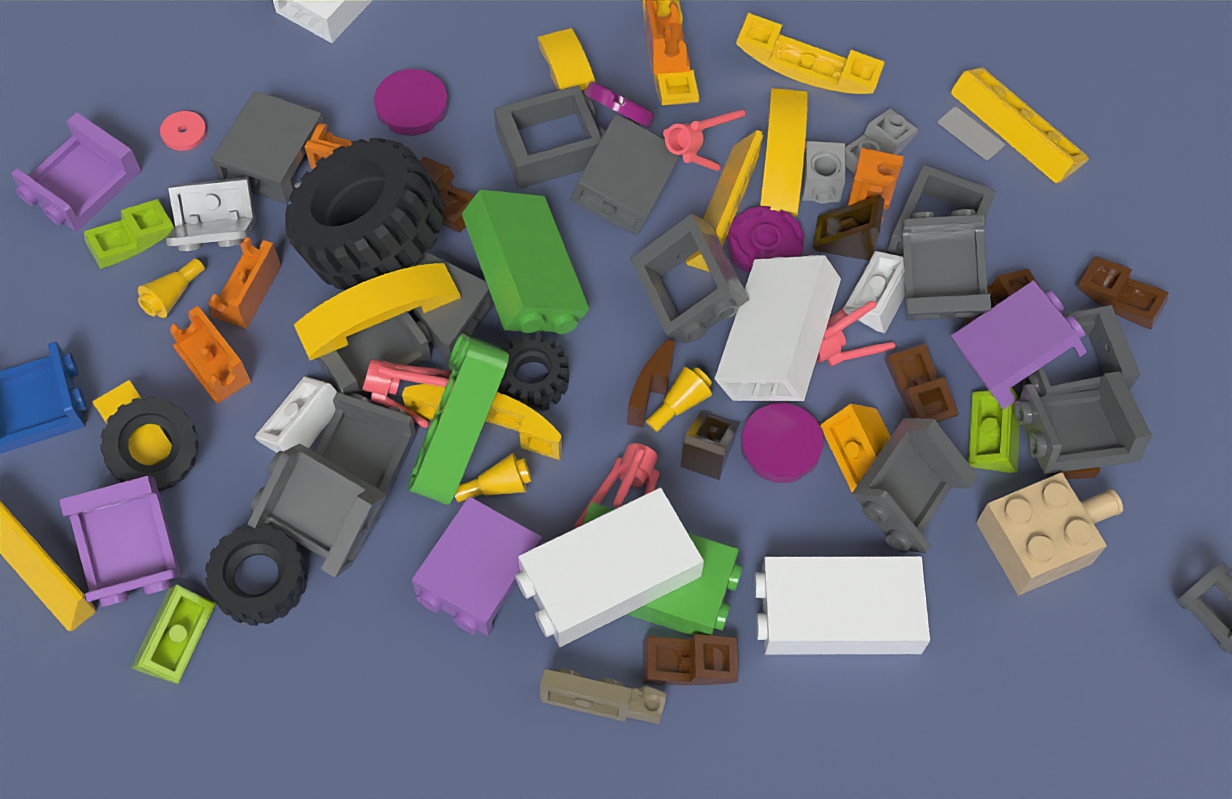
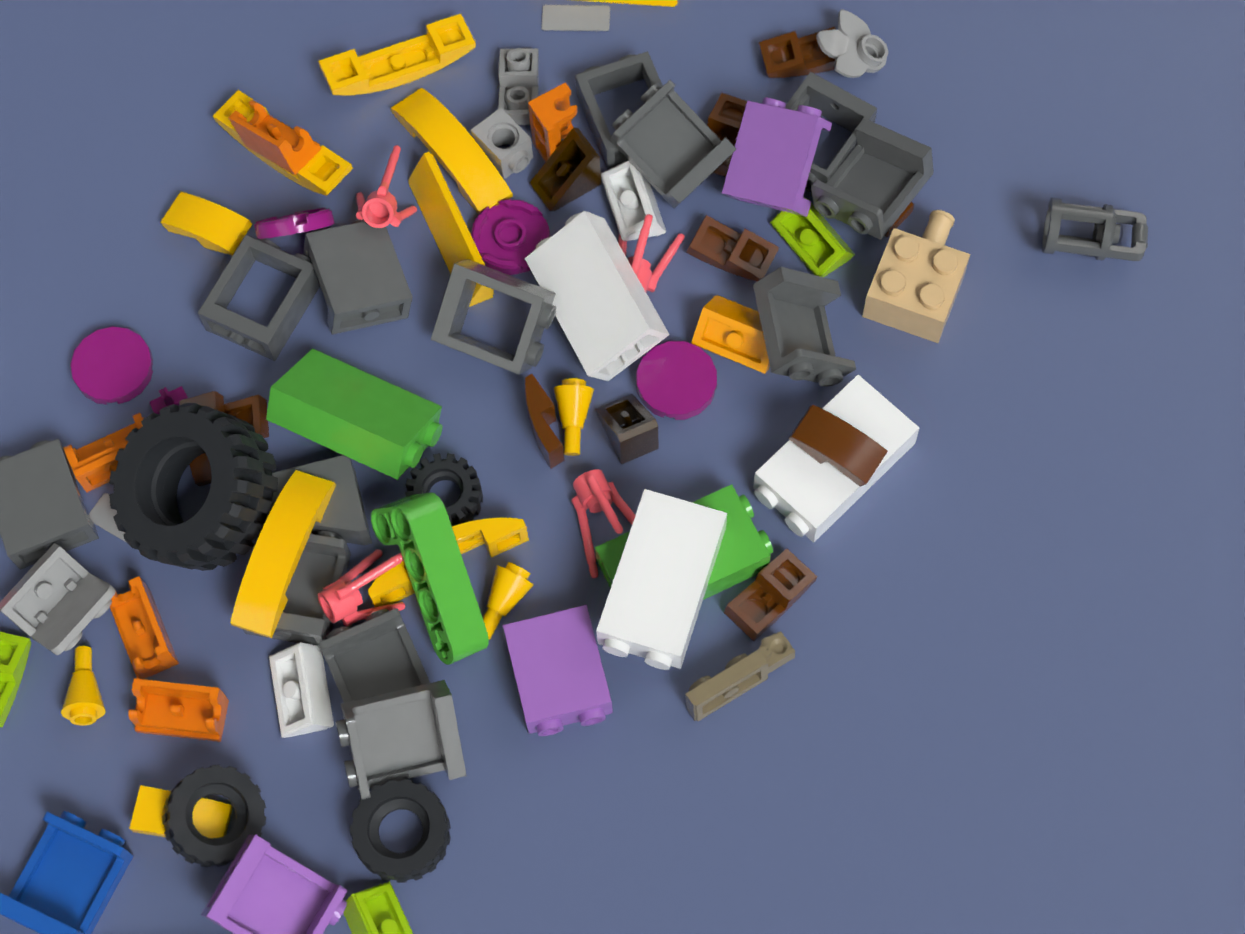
camera: 40 degrees left, 5 degrees up
none -> magenta piece [149,386,188,415]
none -> reddish brown slope [788,404,888,486]
none -> light grey plate [816,9,888,78]

